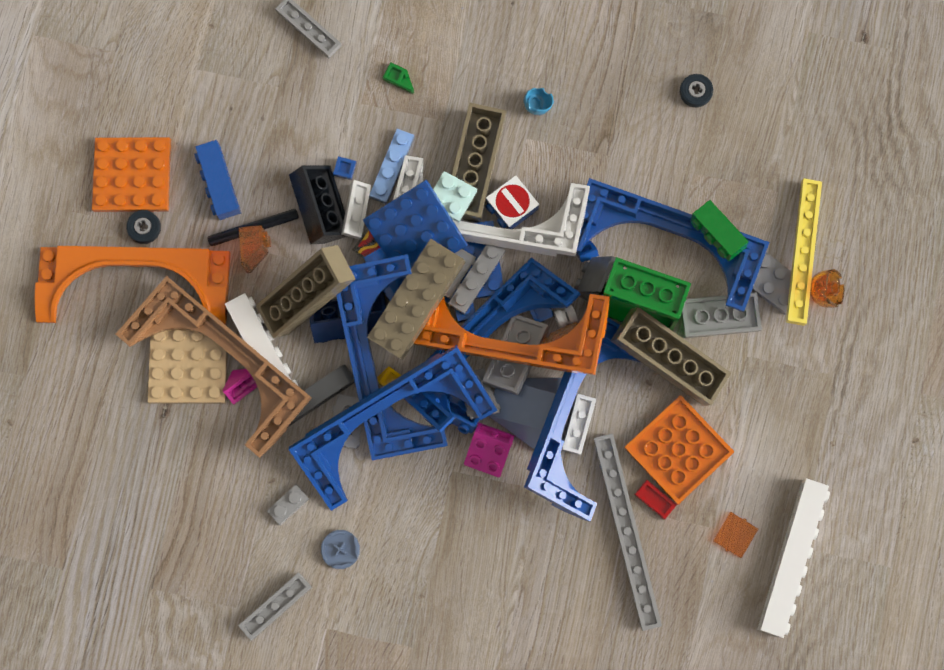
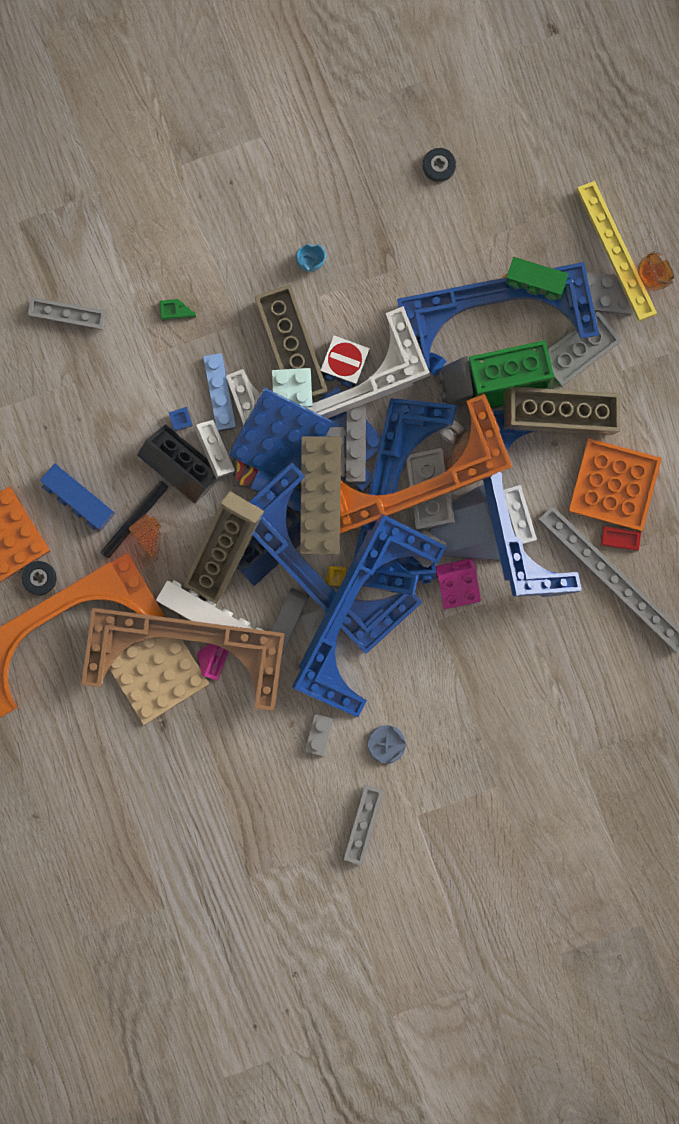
camera: 40 degrees left, 5 degrees up
blue plate [530,308,554,322] -> none

